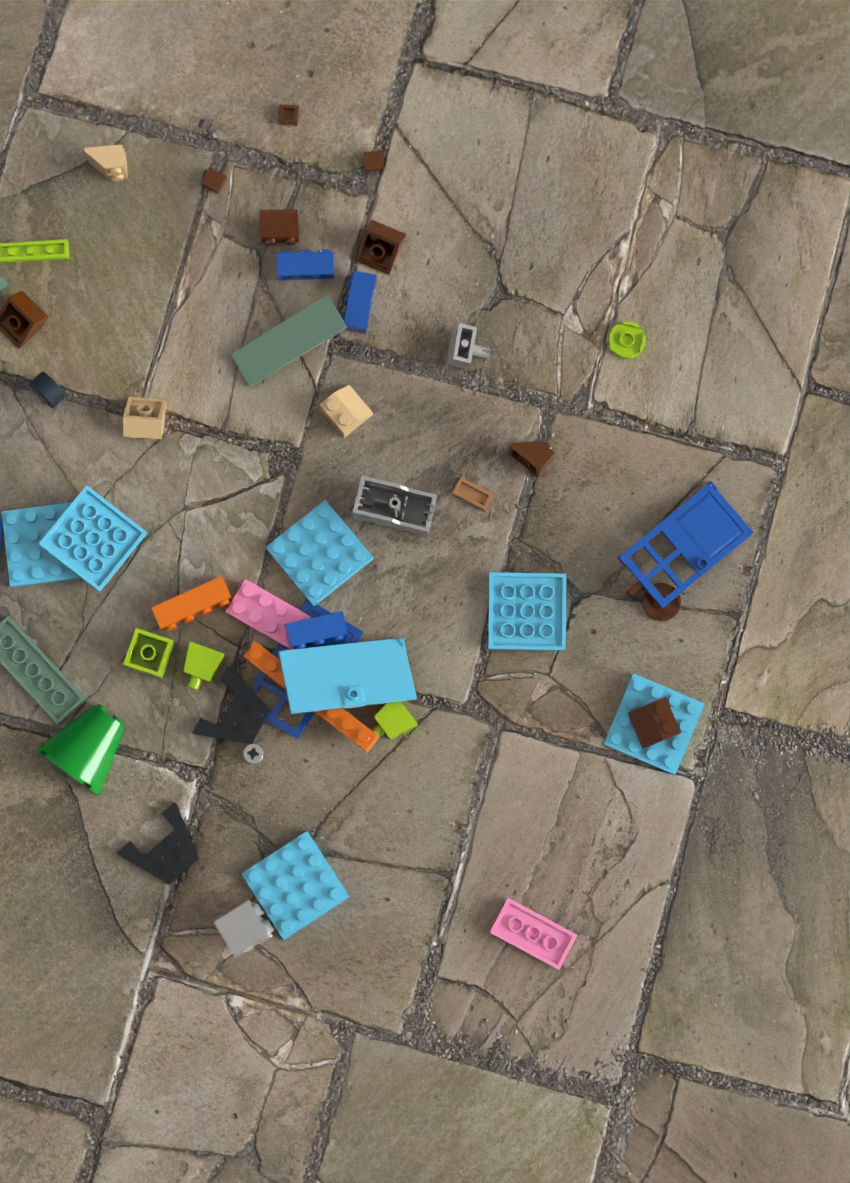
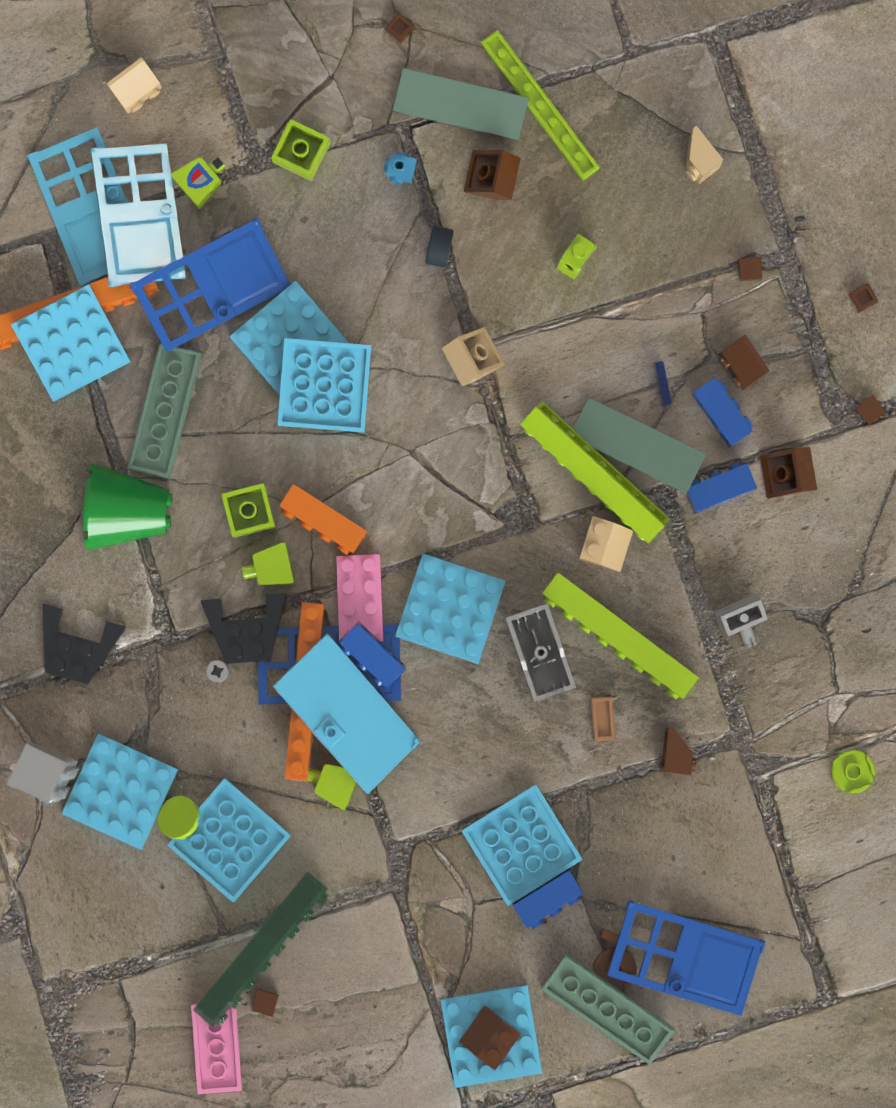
camera: 60 degrees right, 5 degrees up
none -> lime tile [158,796,200,840]
none -> medium azure plate [167,778,291,903]
none -> clear green brick [193,872,329,1027]
none -> reddish brown tile [251,989,279,1017]
none -> blue brick [512,870,583,929]
none -> lime brick [520,401,671,544]
none -> lime brick [541,573,699,700]
none -> sand green tile [541,953,675,1065]
none -> lime torso [556,234,597,281]
none -> clear blue tile [653,361,672,407]

